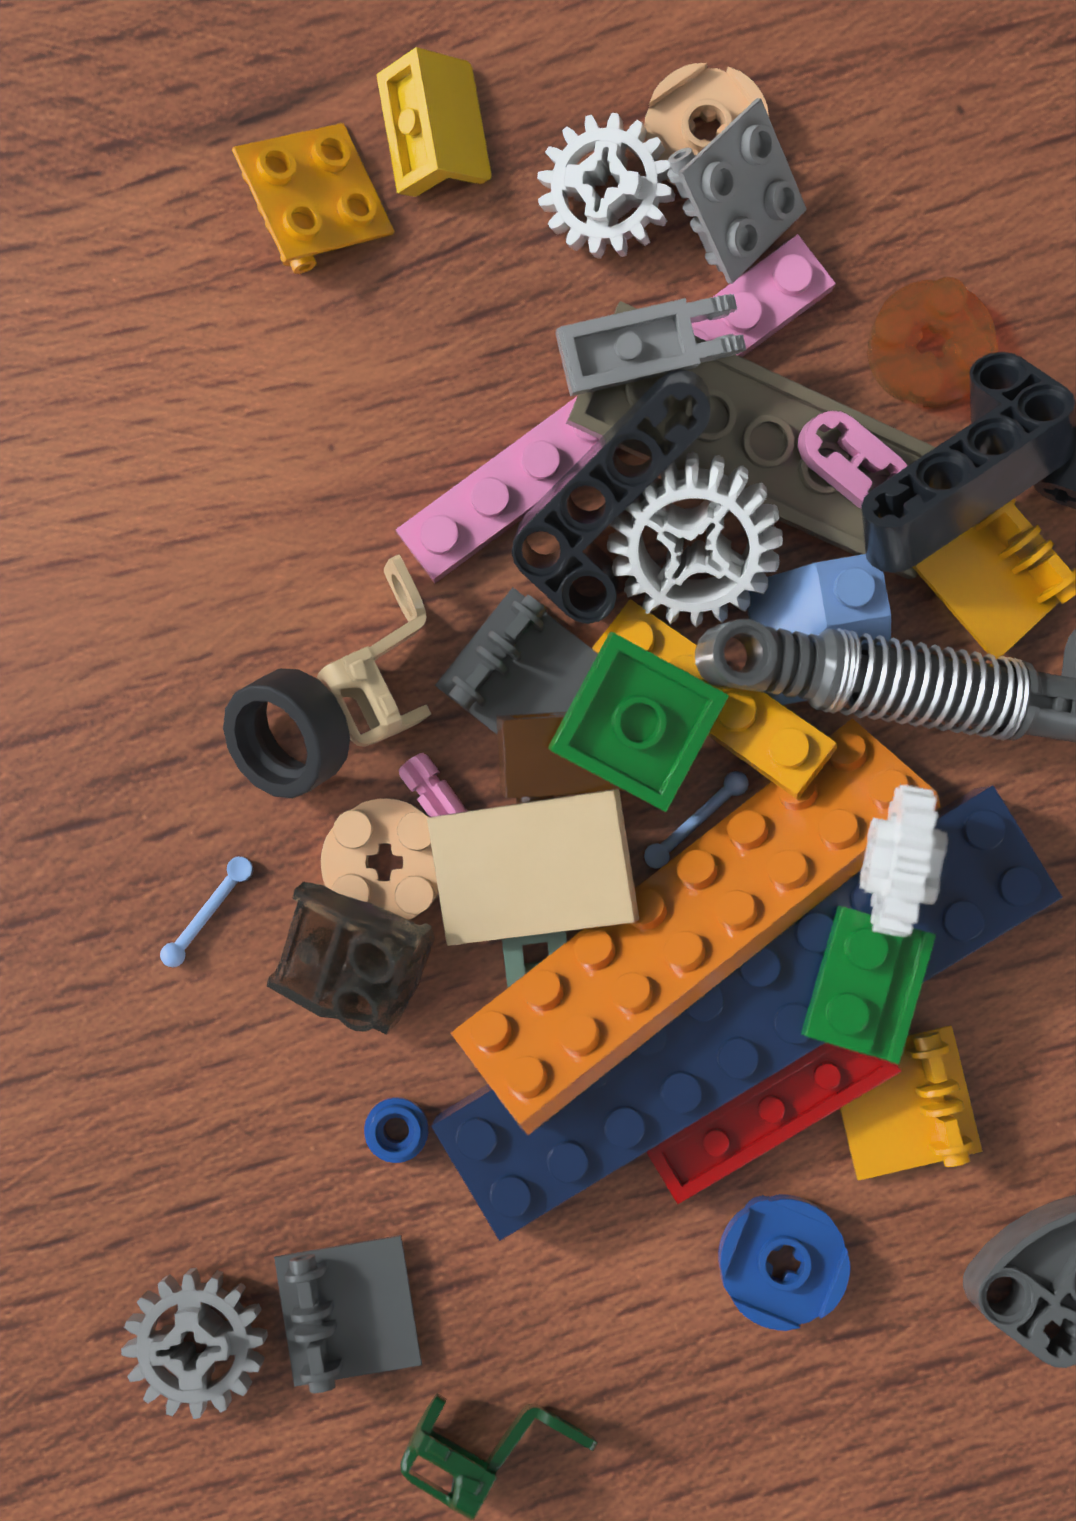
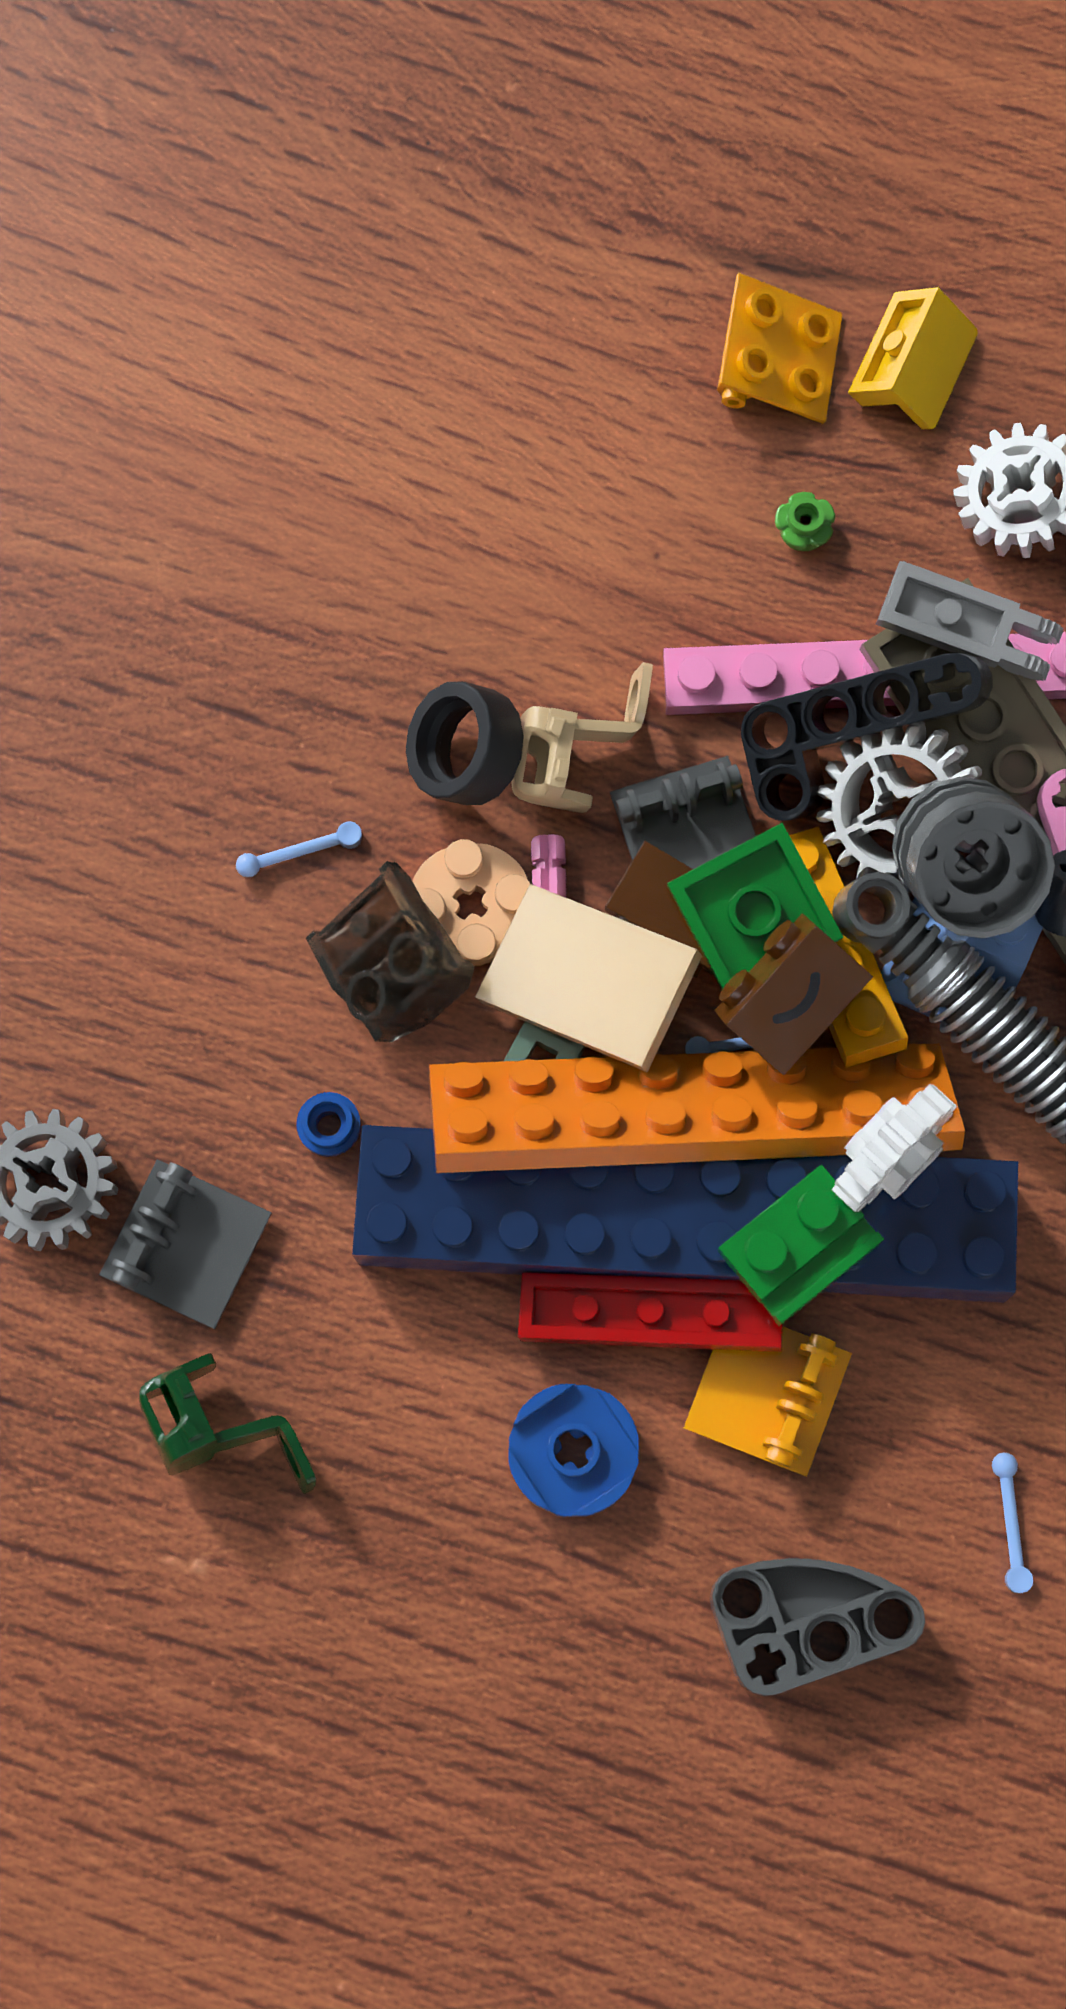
camera: 35 degrees right, 10 degrees down
none -> reddish brown brick [714,913,873,1075]
none -> bright green plate [775,492,835,551]
none -> dark grey wheel [892,777,1055,939]

